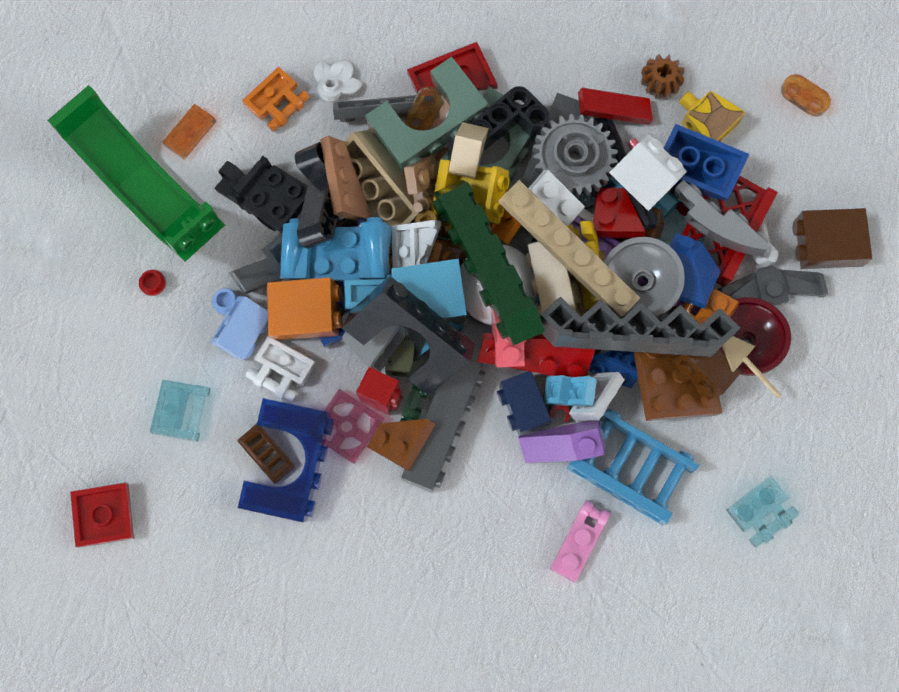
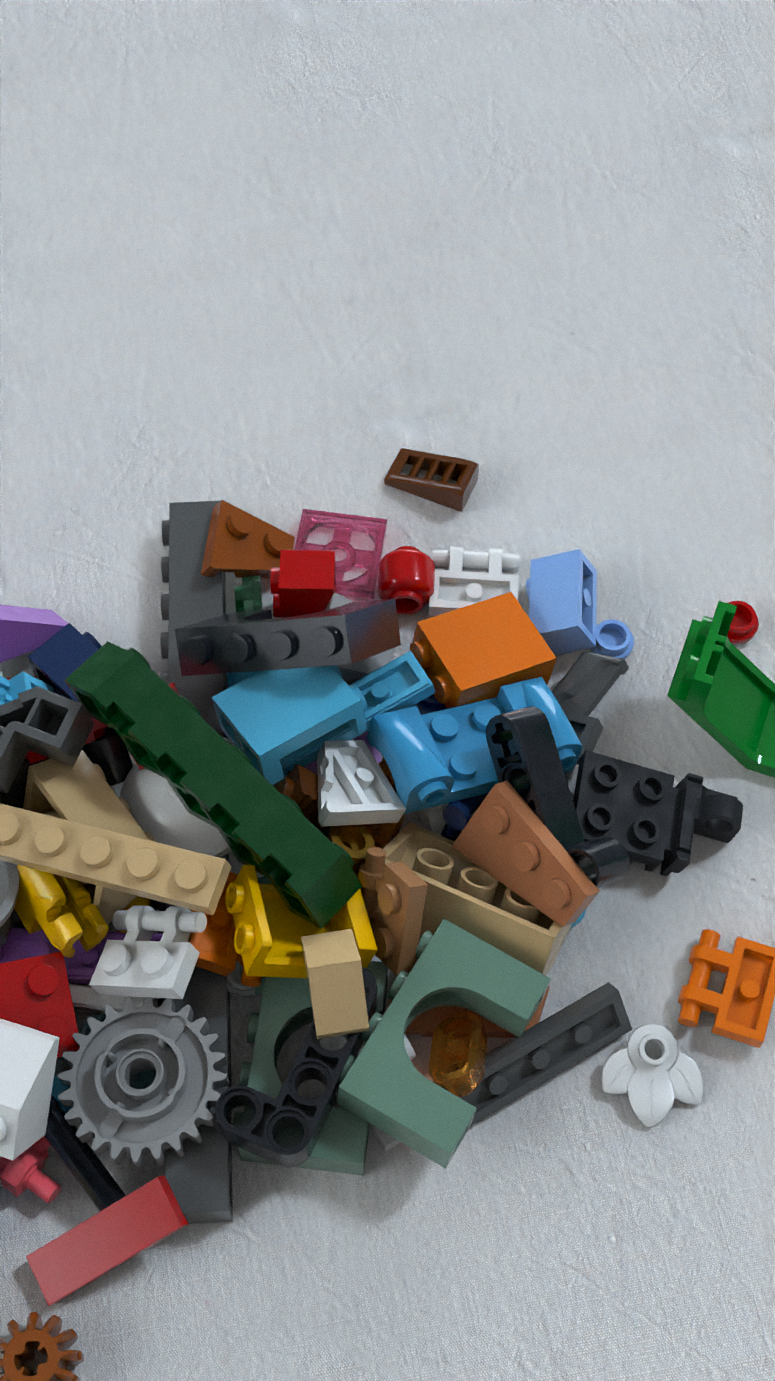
camera: 155 degrees right, 15 degrees down
red plate [70,482,134,548] -> none
clear light blue plate [150,379,211,442] -> none
clear blue arch [238,398,334,523] -> none
red wing [407,42,498,95] -> none
none -> red head [378,546,435,614]

